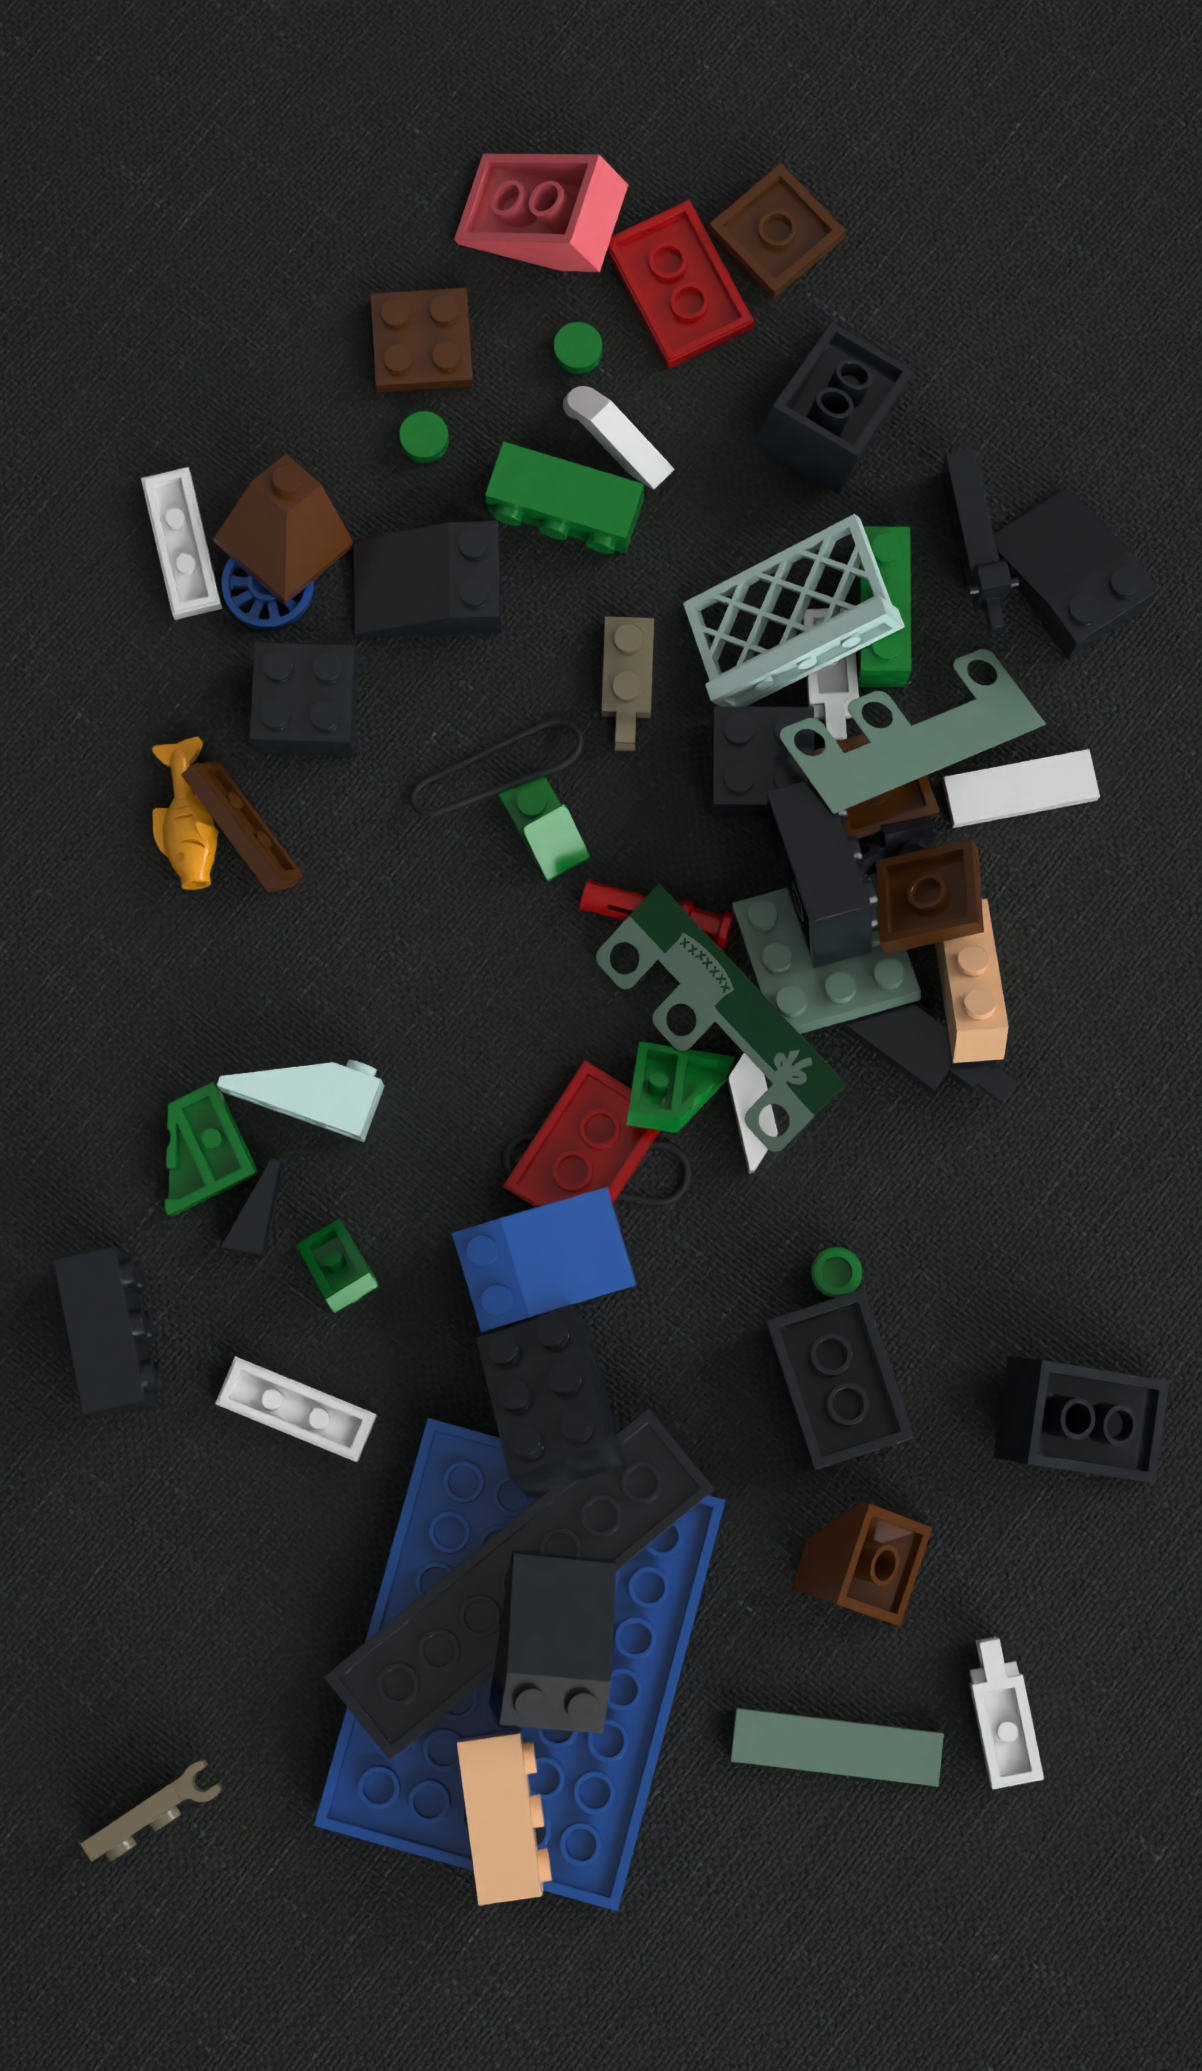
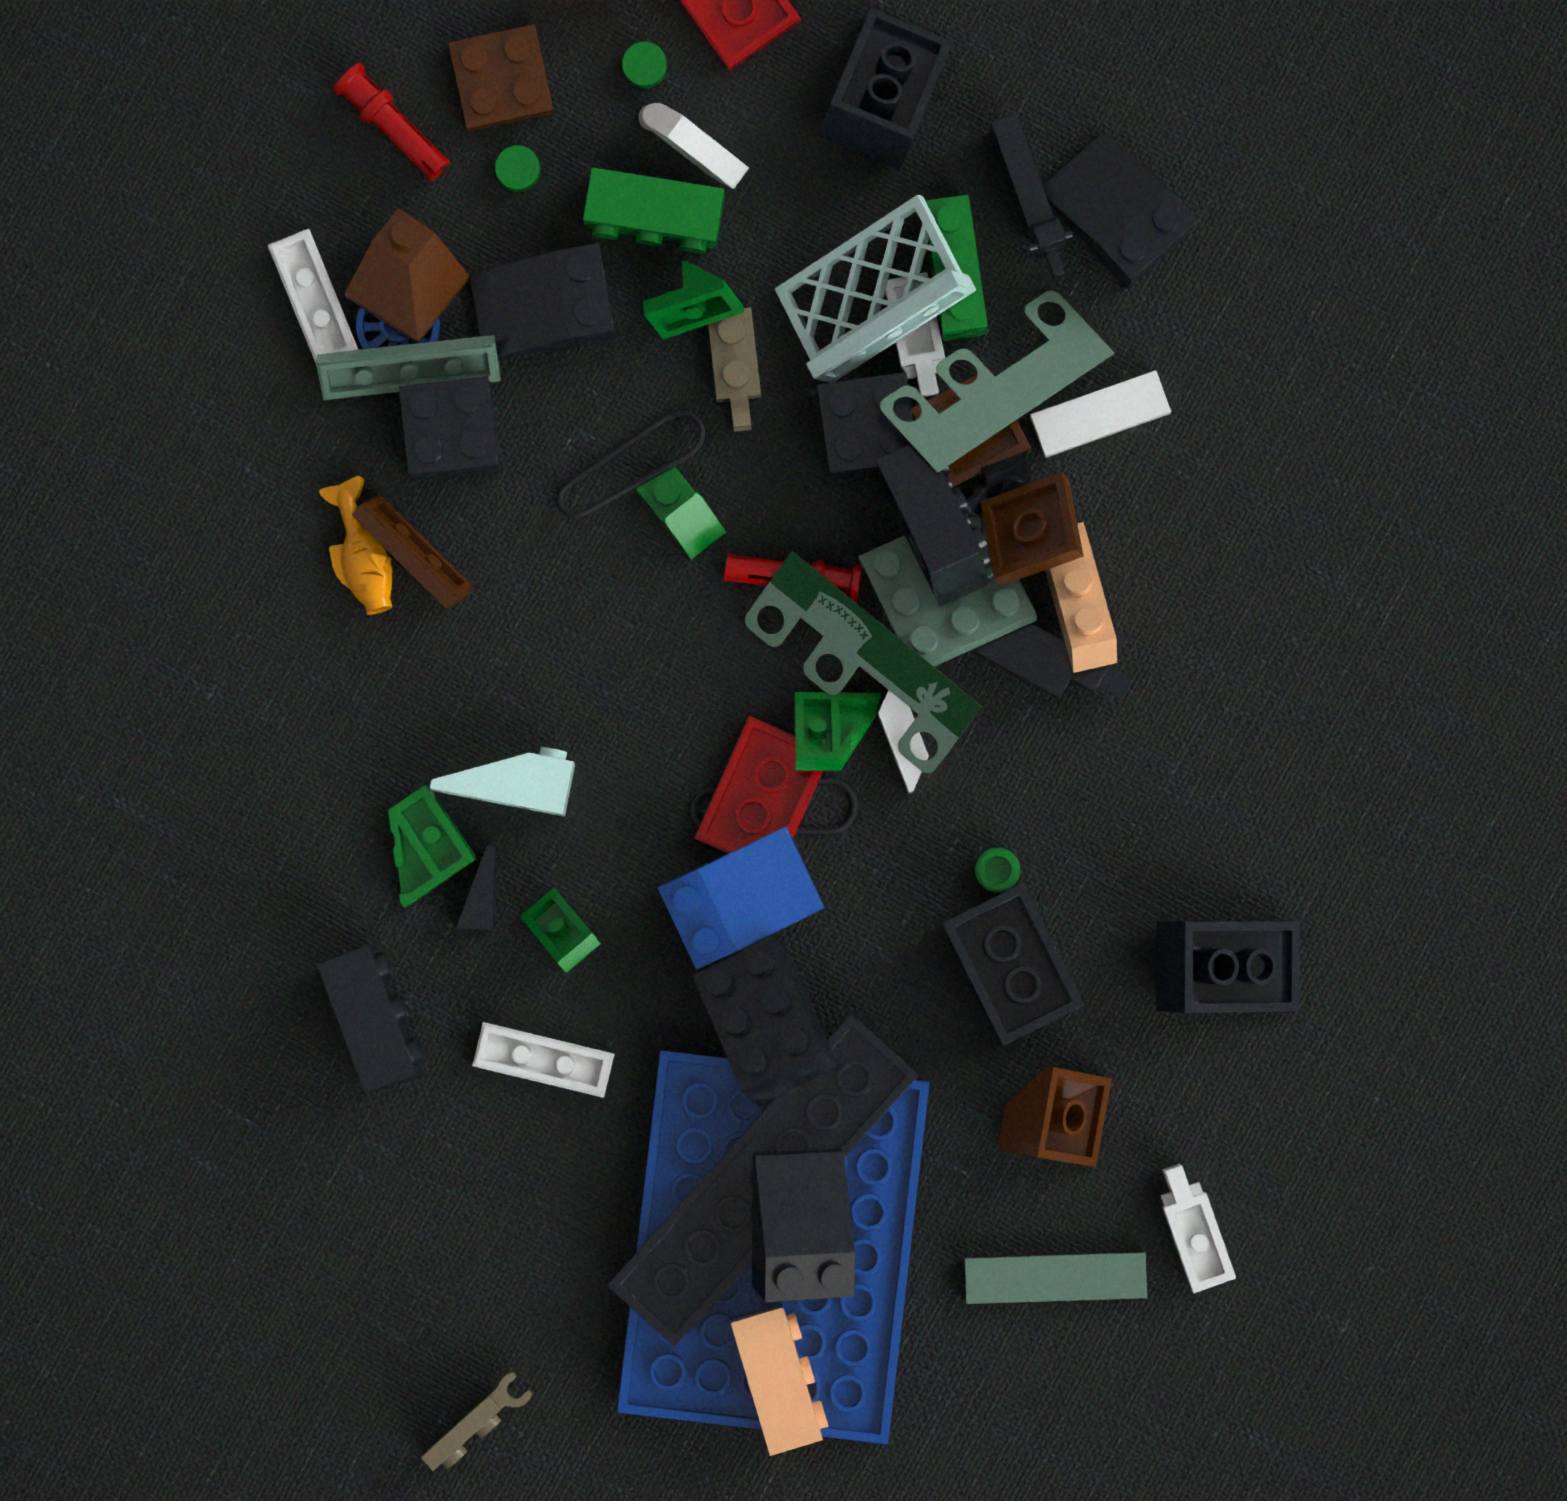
camera: 15 degrees left, 5 degrees up
none -> sand green tile [316,335,500,400]
none -> red pin [332,62,451,182]
none -> green slope [643,261,744,340]

